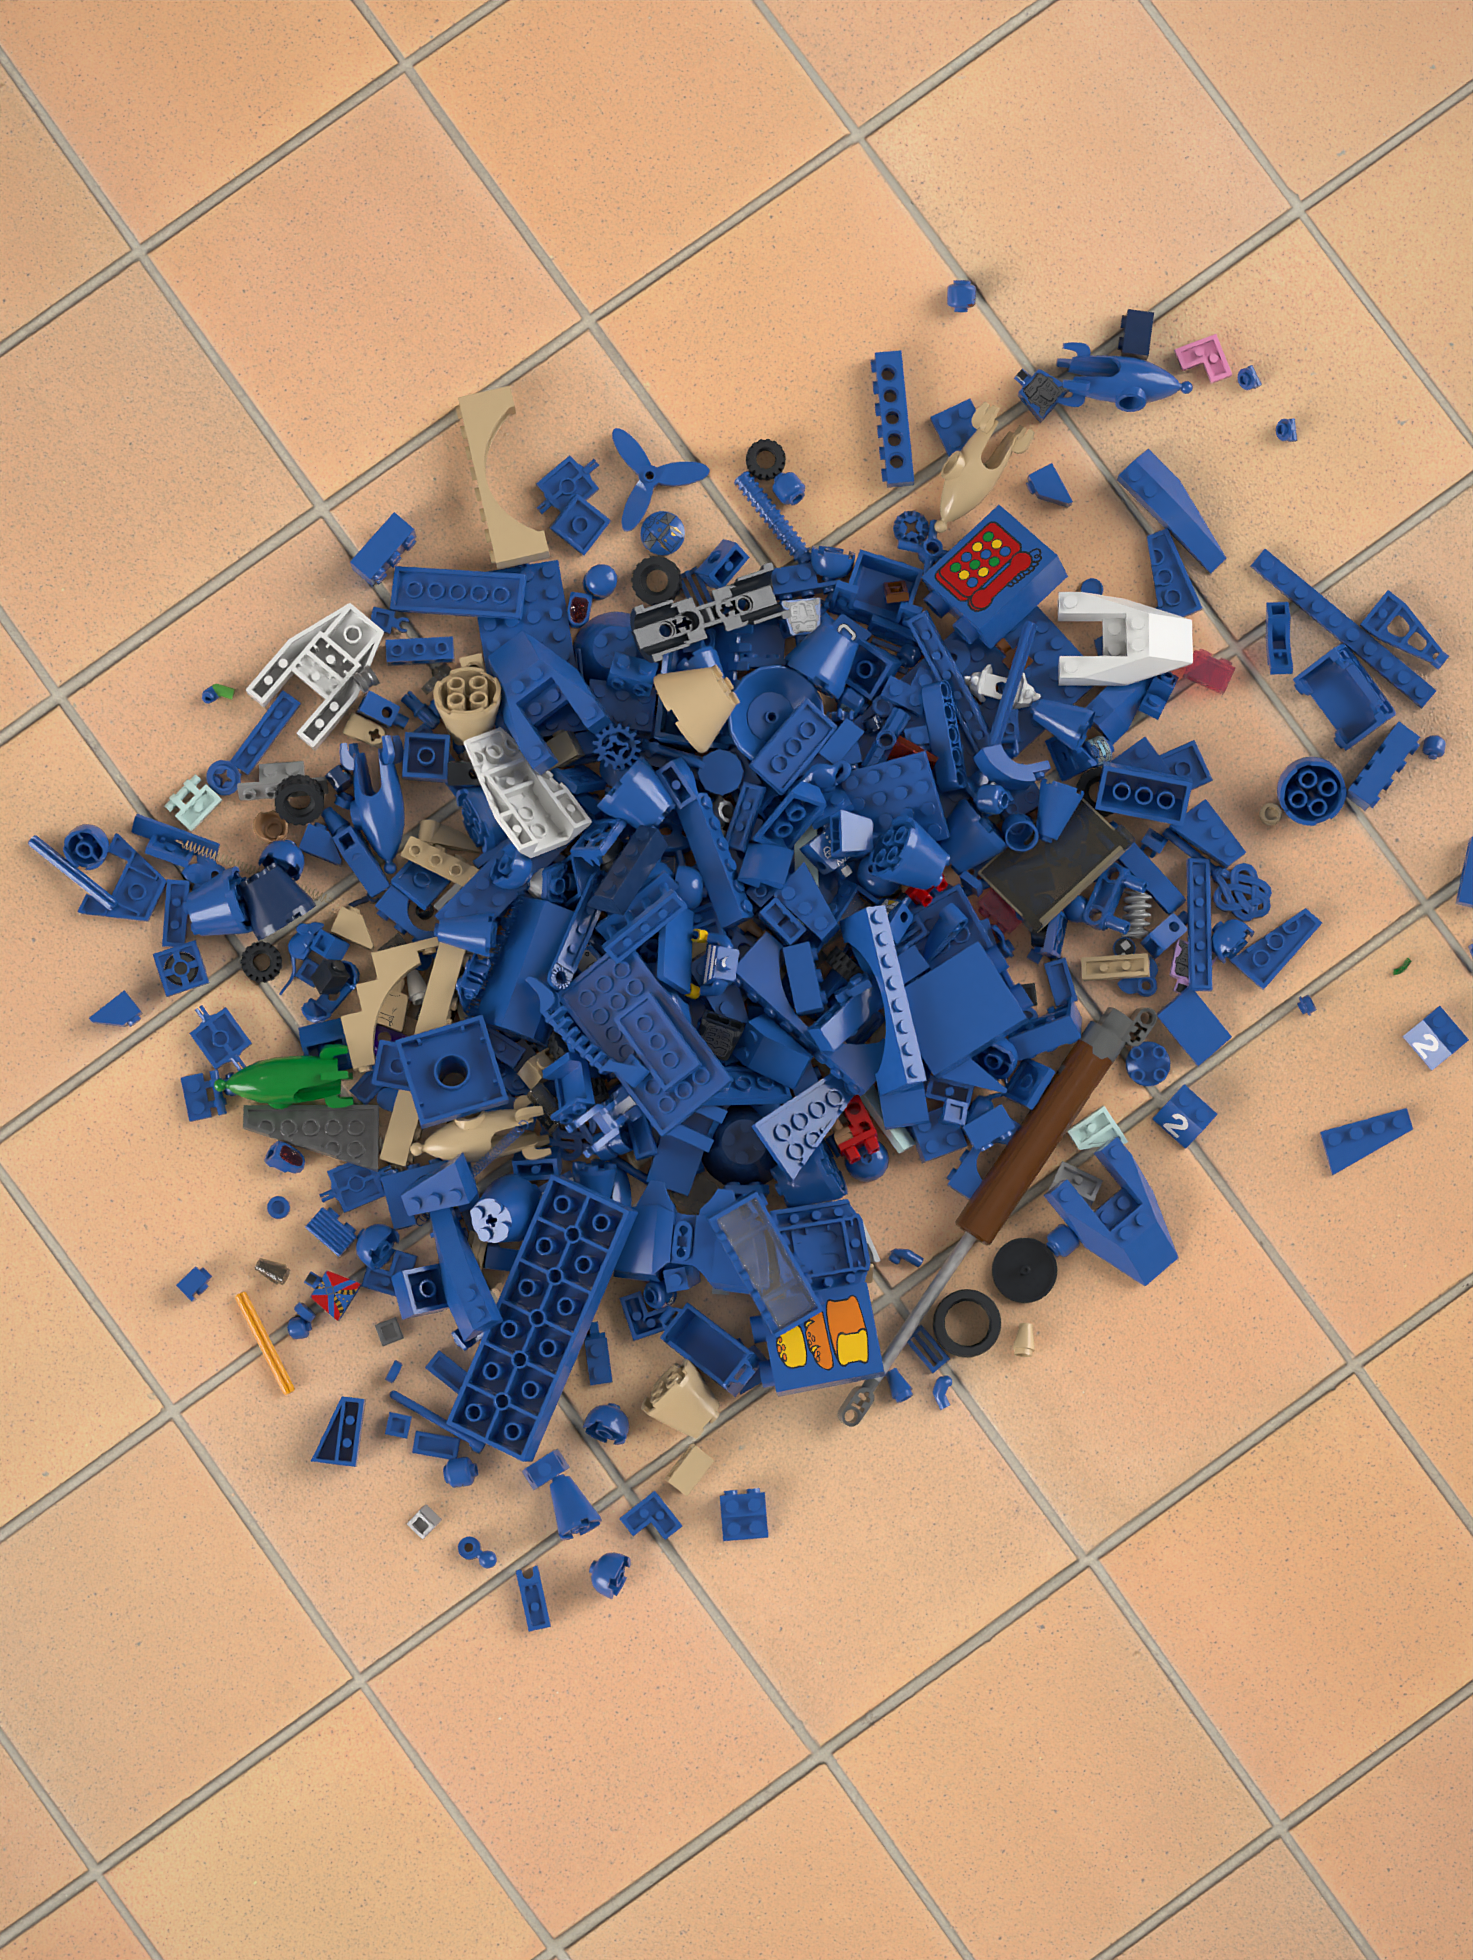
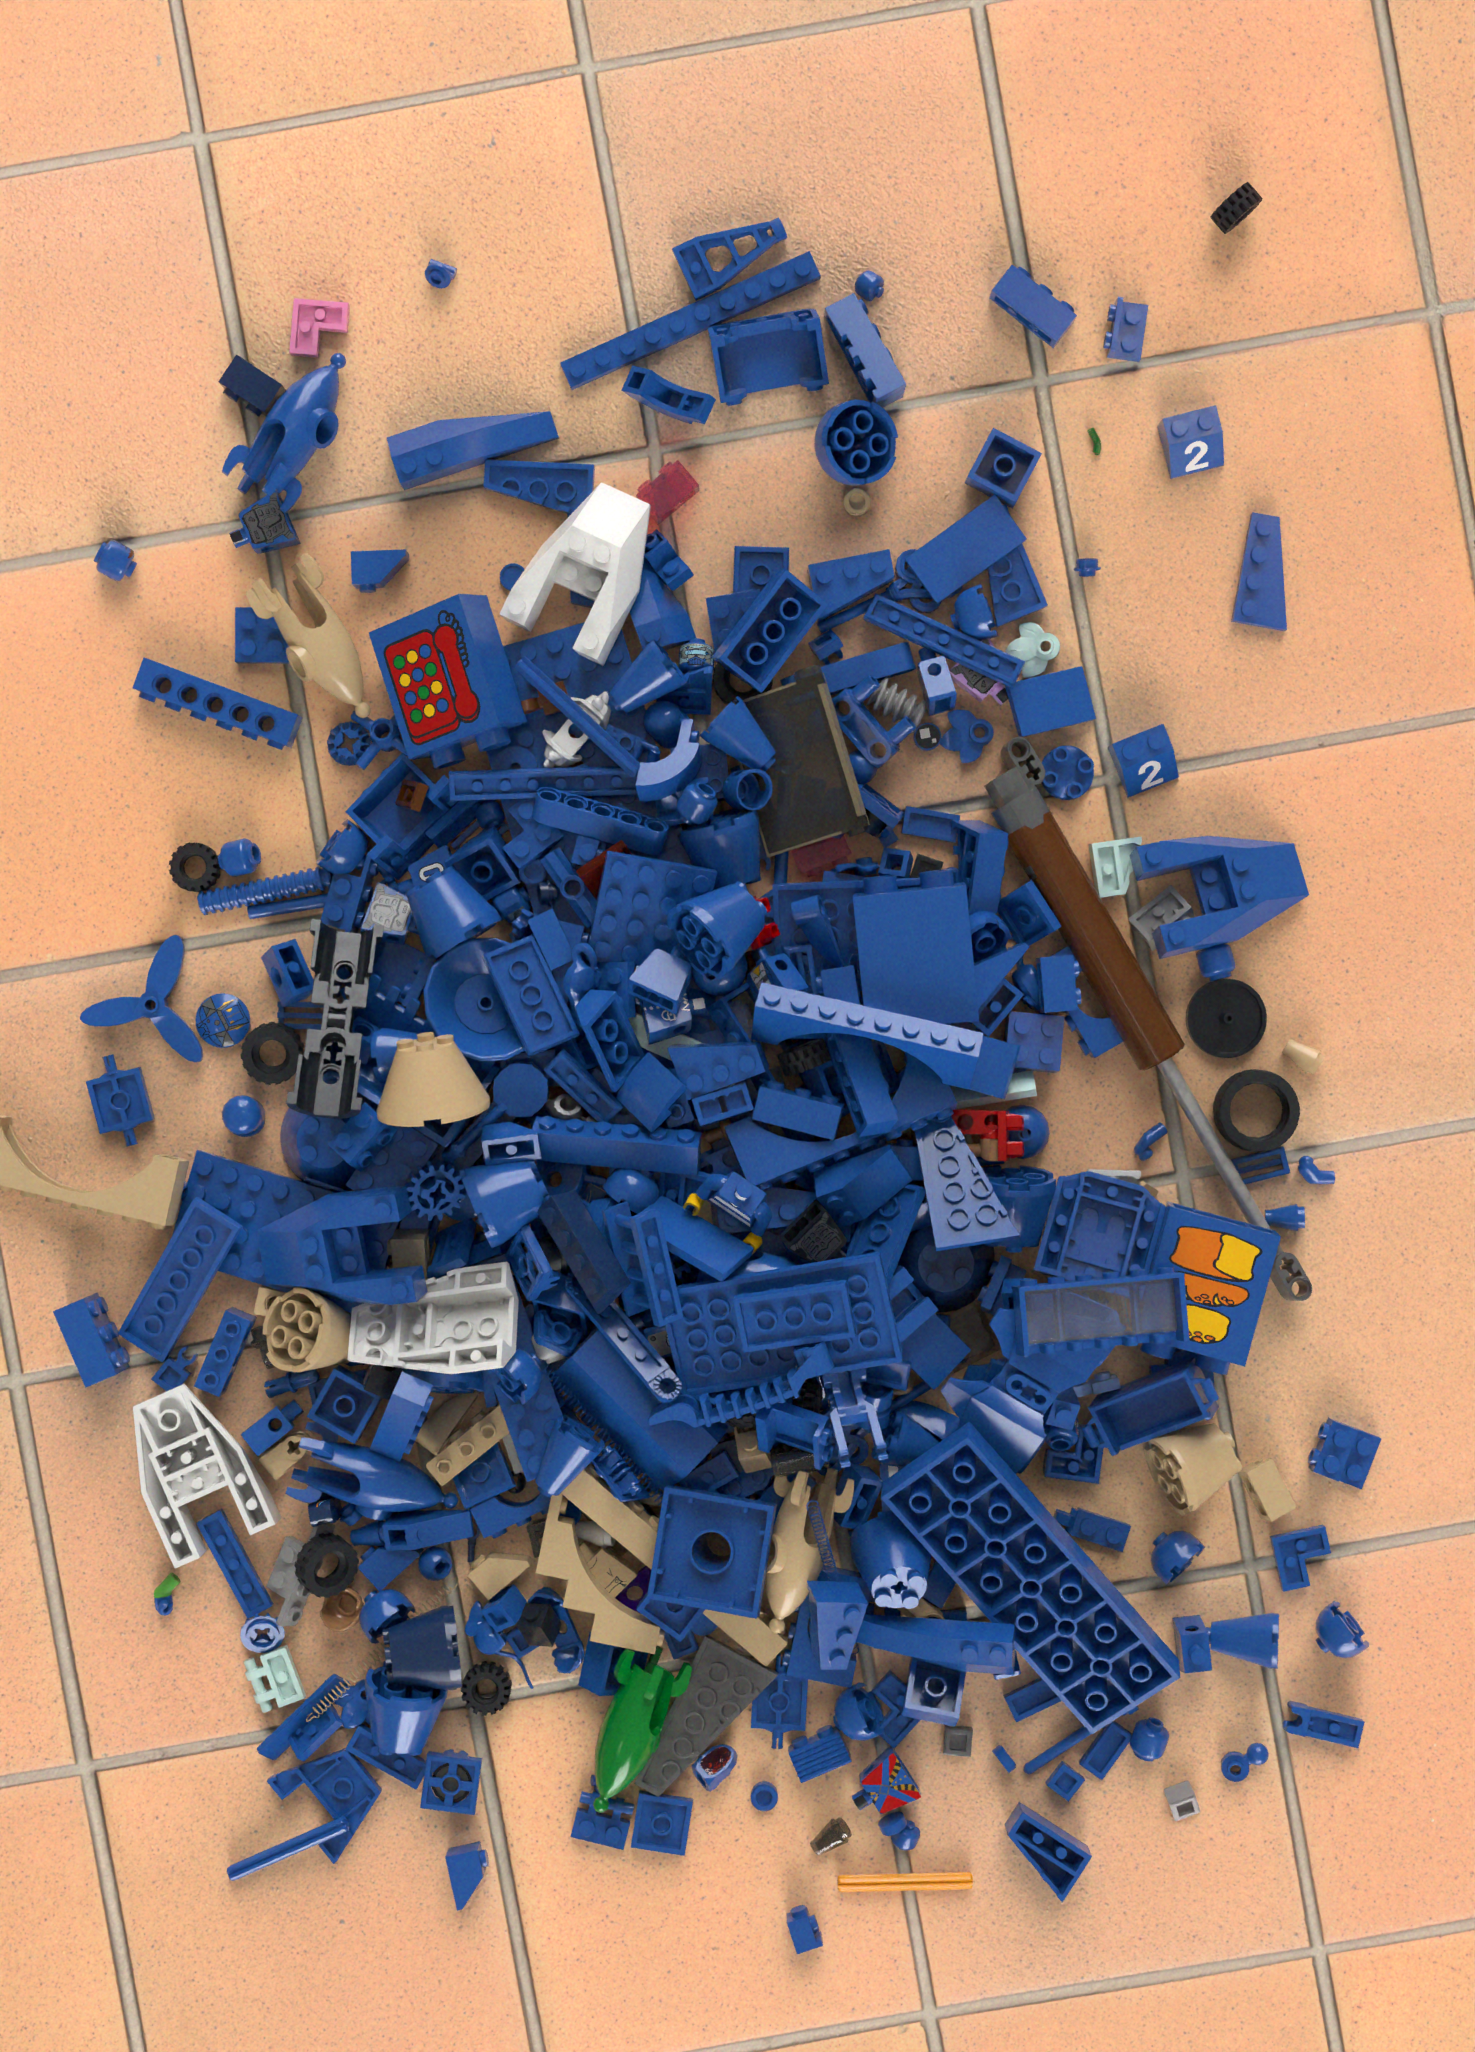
camera: 60 degrees left, 5 degrees up
blue cylinder [63,824,109,870] -> none
blue plate [189,1005,252,1071] -> none
flat silver wheel [352,665,380,693] -> none
blue tile [549,493,611,556] -> none
rock [567,592,593,629] -> none
blue plate [834,971,873,1003] -> none
plate [941,1098,969,1127] -> none
blue tile [960,871,983,897] -> none
tan plate [1081,953,1150,981] -> none
blue plate [1237,365,1262,390] -> none
none -> blue piece [247,893,328,919]
none -> blue wedge [369,1372,434,1463]
none -> blue piece [418,1546,452,1581]
none -> blue plate [631,1790,693,1856]
none -> blue helmet [643,700,691,749]
none -> blue plate [878,848,913,879]
none -> blue tile [905,495,1027,605]
none -> blue brick [965,428,1042,509]
none -> light aqua plate [1005,622,1060,678]
none -> light blue plate [1072,1371,1121,1398]

